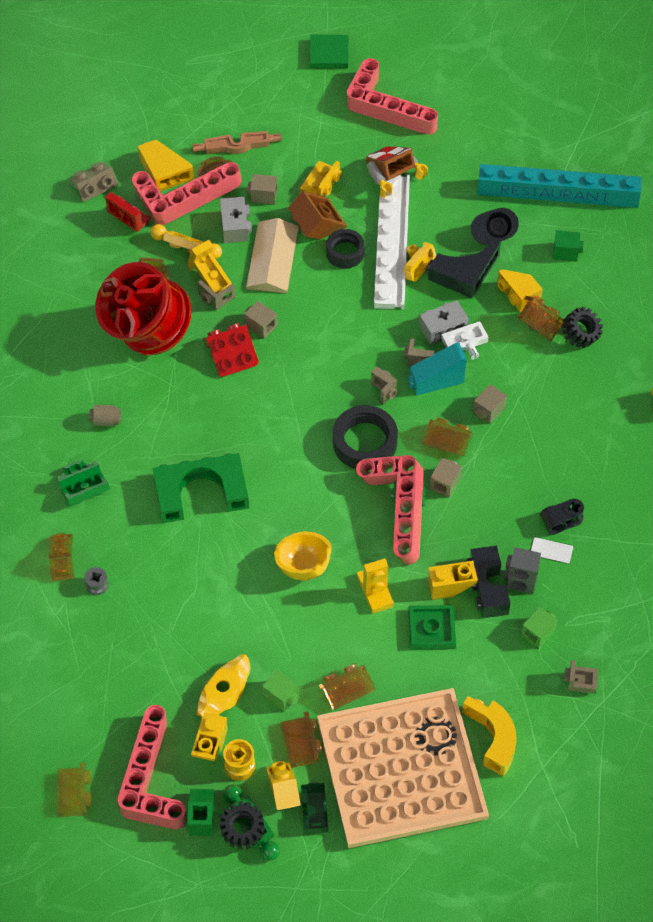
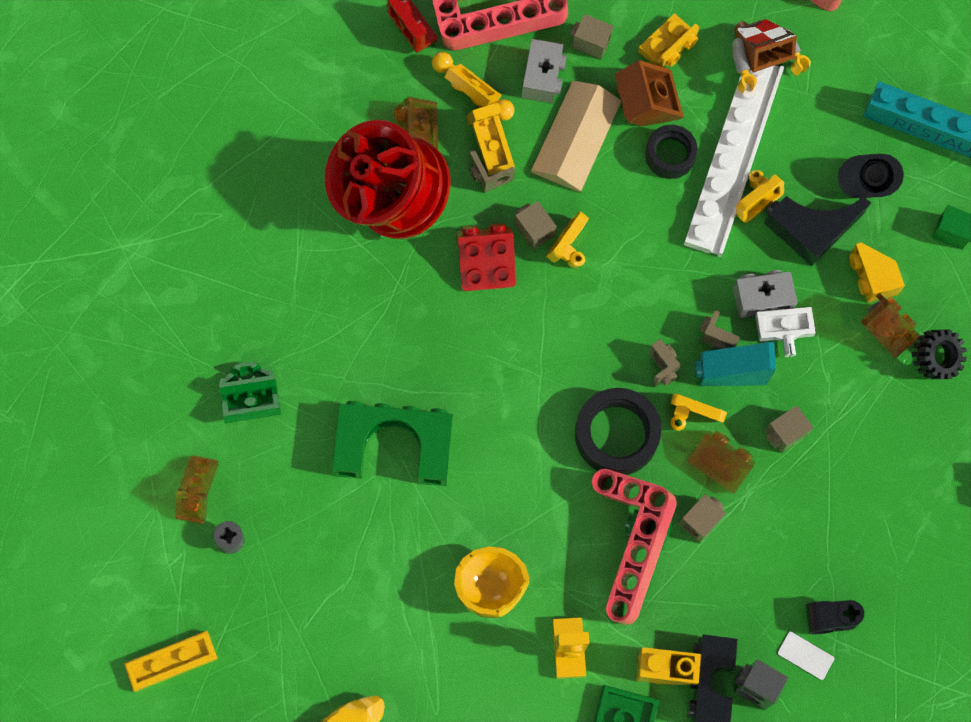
camera: 10 degrees right, 15 degrees up
dark tan brick [89,405,121,427] -> none
none -> yellow tile [124,631,218,692]
none -> yellow piece [546,211,589,268]
none -> yellow piece [670,393,727,431]

